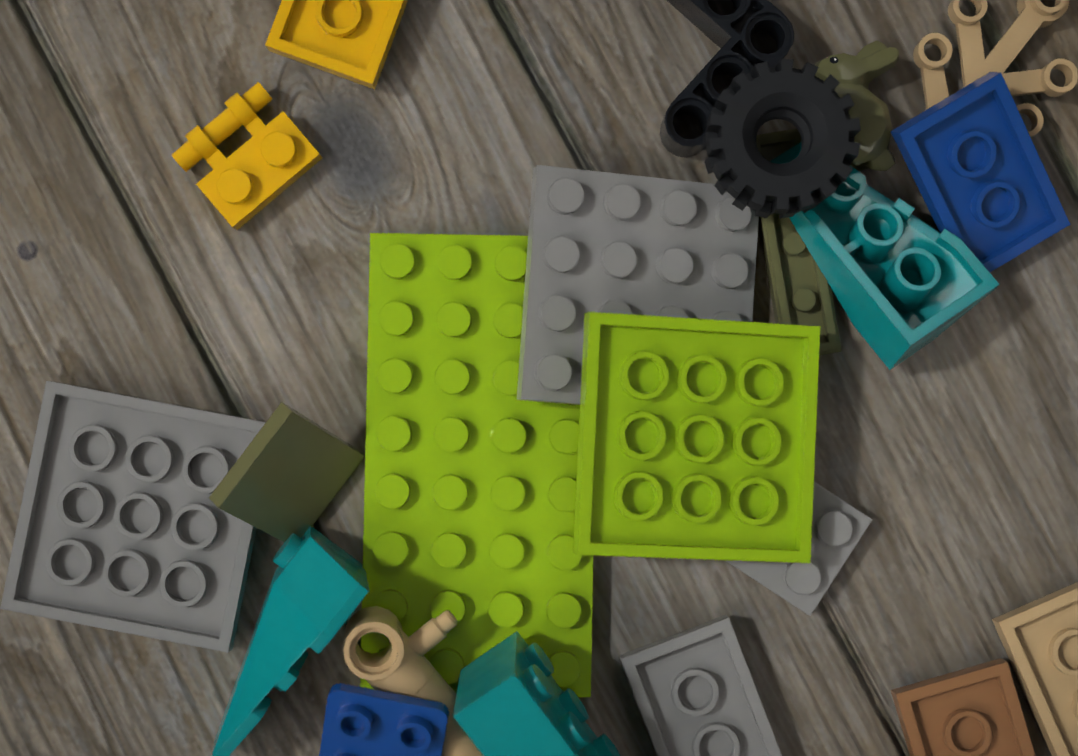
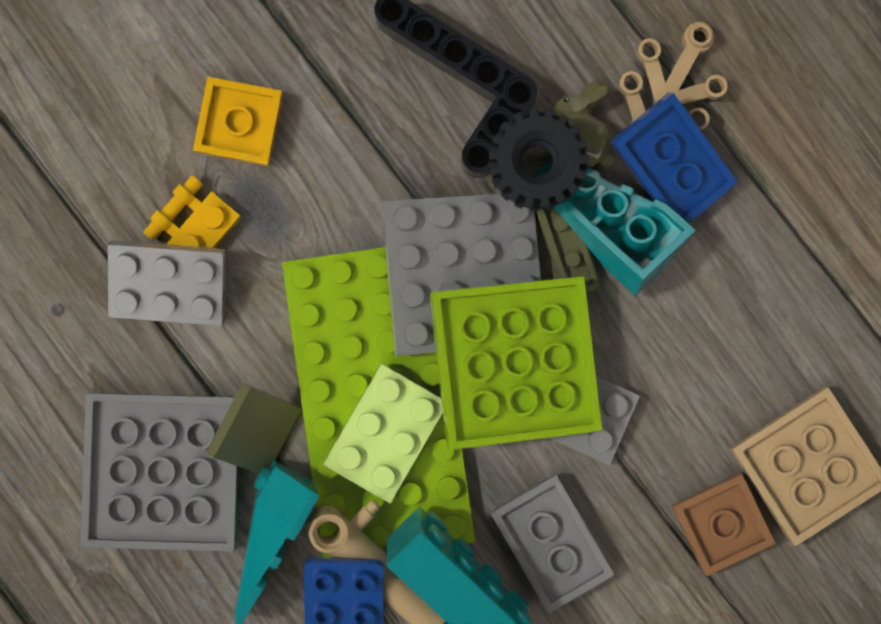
camera: 10 degrees left, 0 degrees up
none -> light grey plate [107,240,226,326]
none -> yellowish green plate [323,364,443,503]

